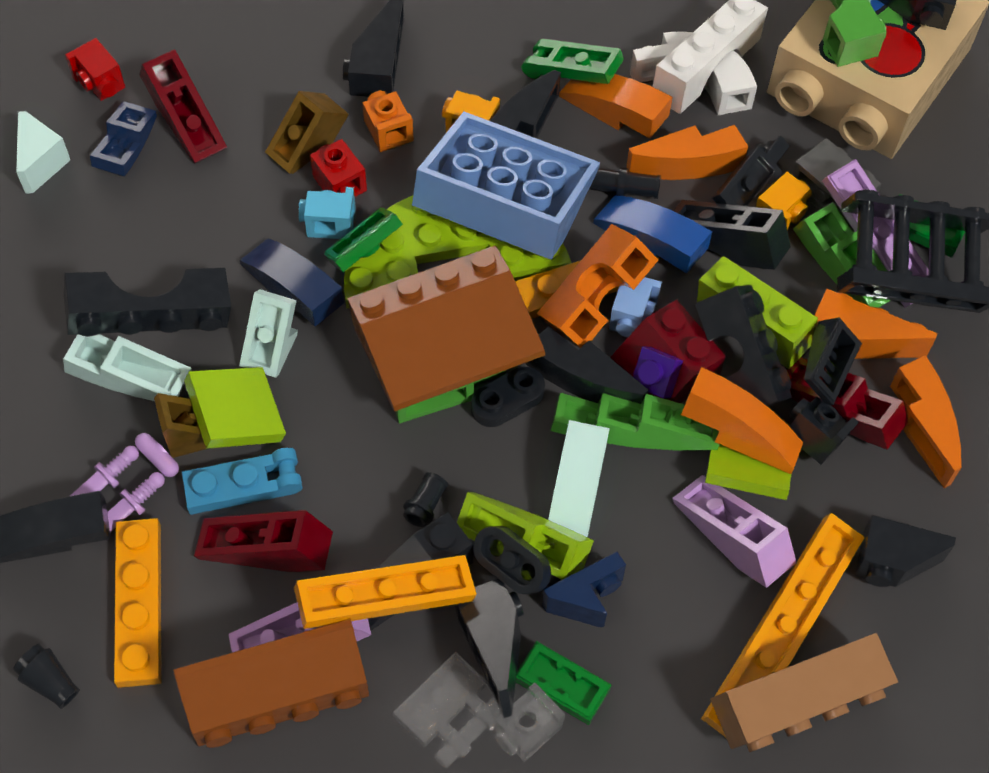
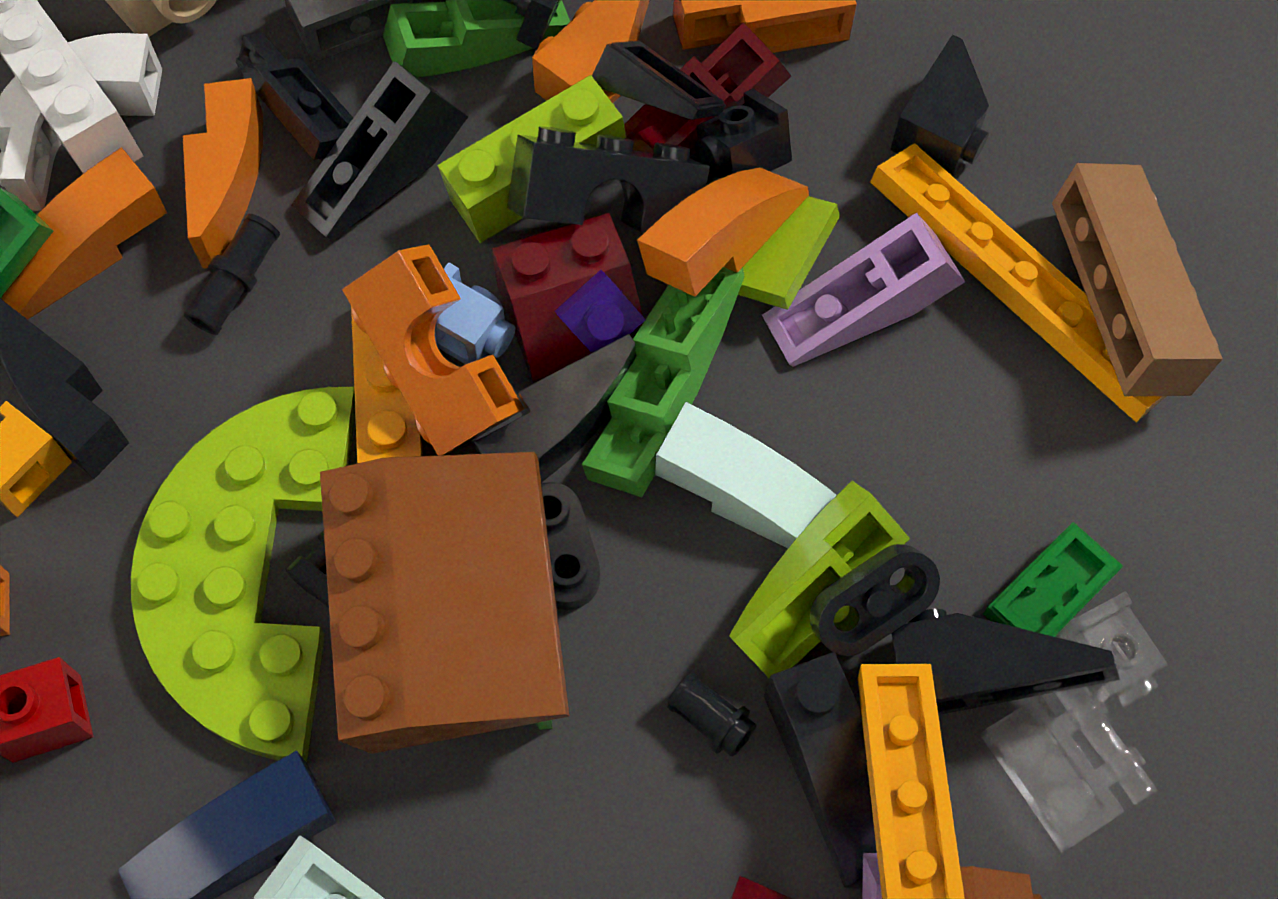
camera: 75 degrees left, 5 degrees up
medium azure brick [299,187,356,239] -> none
green plate [324,207,403,272] -> none
medium blue slope [412,111,600,260] -> none
dark blue slope [542,551,626,628] -> none
blue slope [593,195,712,274] -> none
light orange brick [756,172,812,230] -> none

